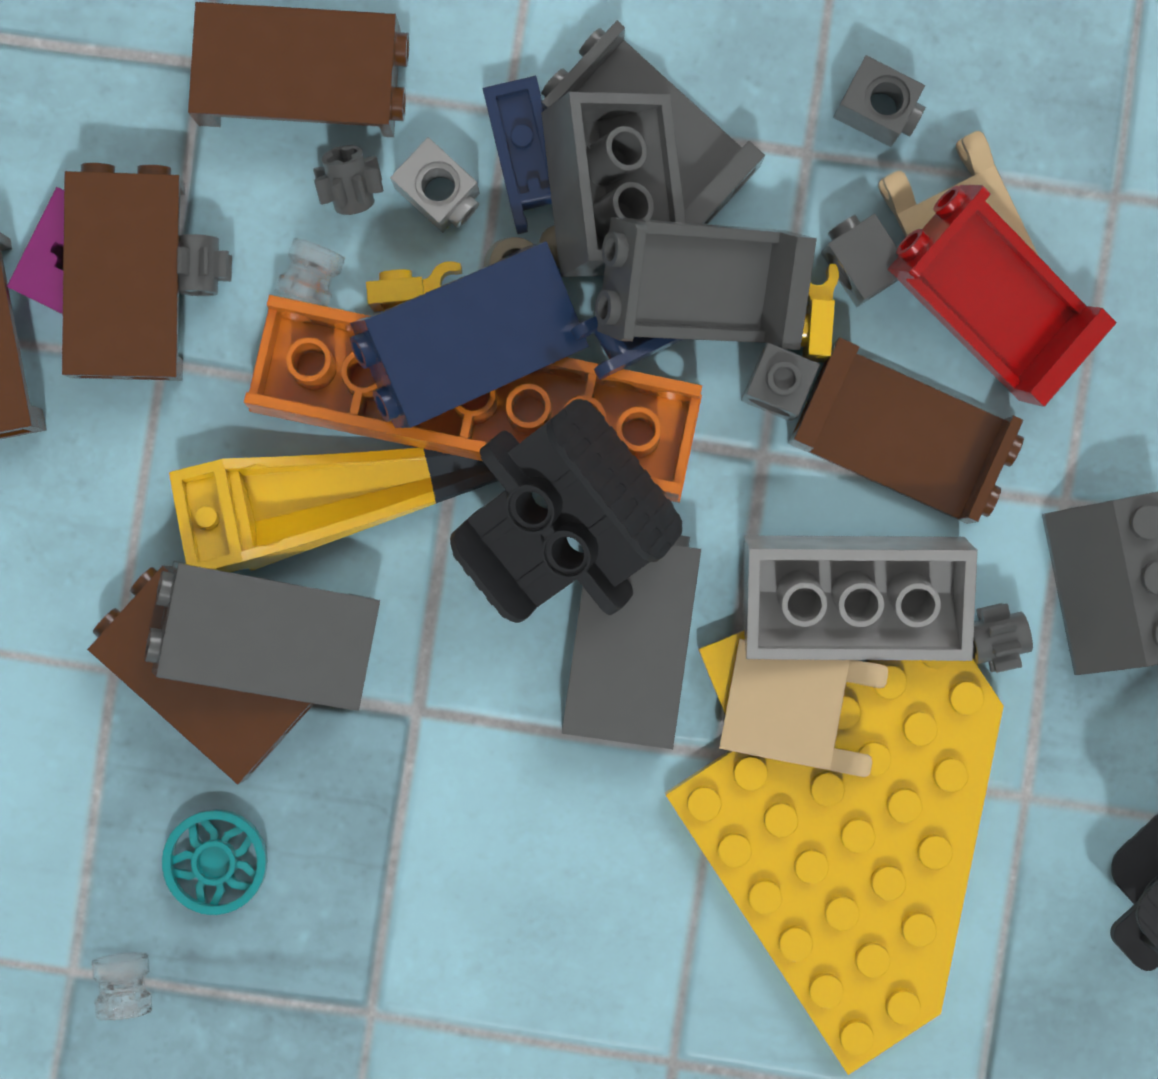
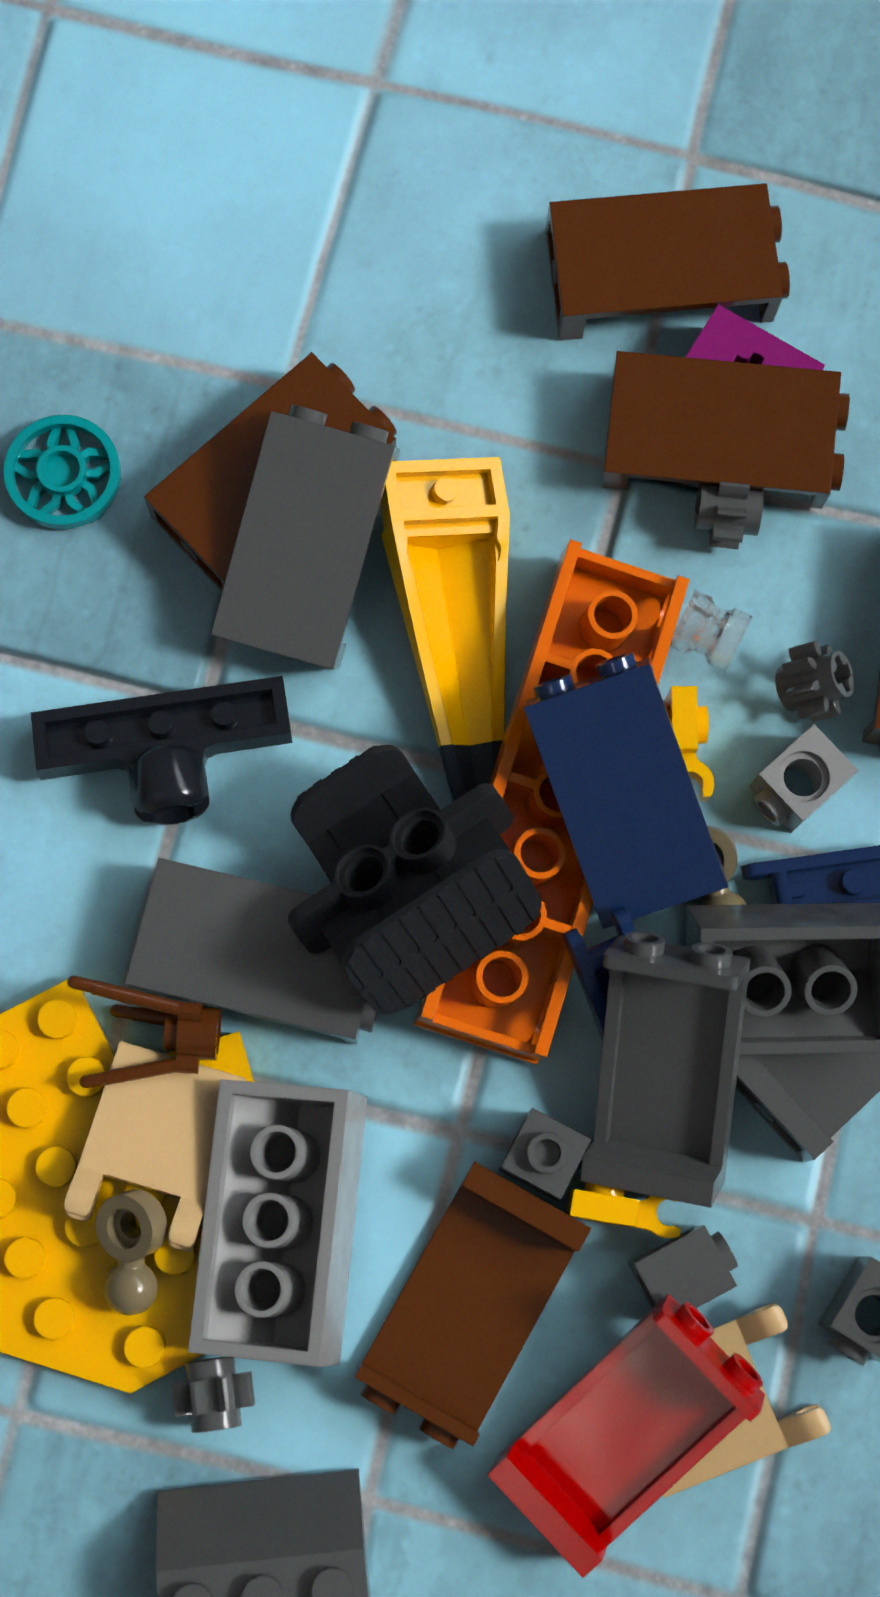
camera: 95 degrees right, 10 degrees down
none -> black plate [31,676,293,825]
none -> reddish brown plant [67,976,222,1088]
none -> dark tan plate [96,1189,167,1316]

